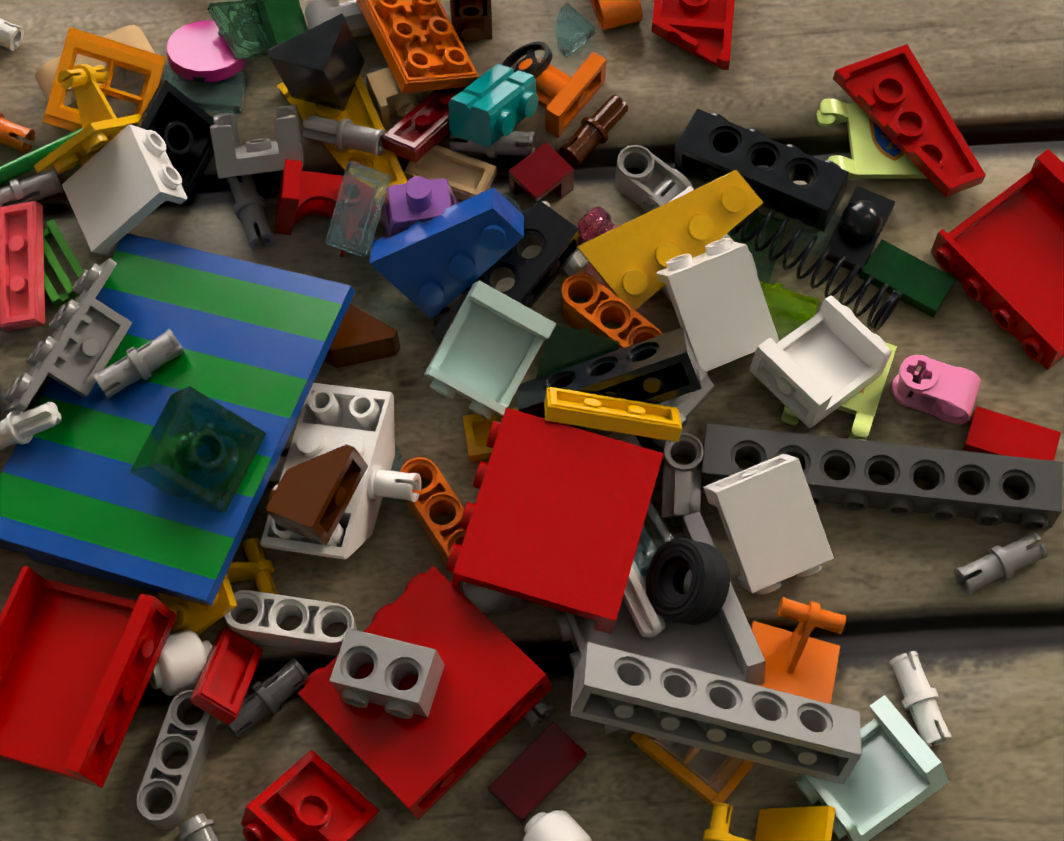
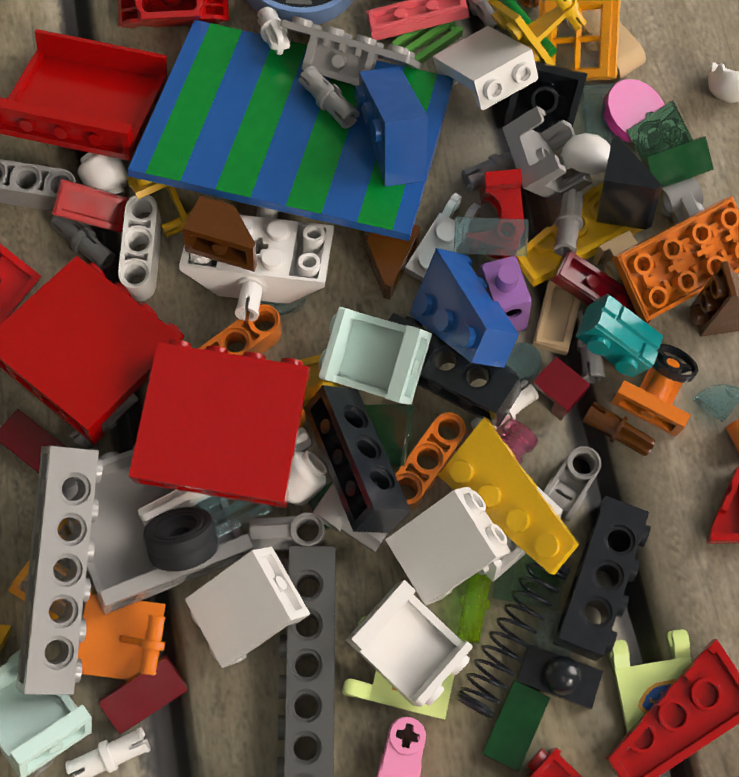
camera: 80 degrees right, 5 degrees up
clear green slope [130,386,267,513] -> none
light grey brick [329,628,445,719] -> none
yellow tile [544,387,682,442] -> none
none -> dark red tile [98,655,188,735]
none -> blue wedge [354,66,428,187]
none -> white hinge [404,193,481,282]
none -> white hair [559,133,611,175]

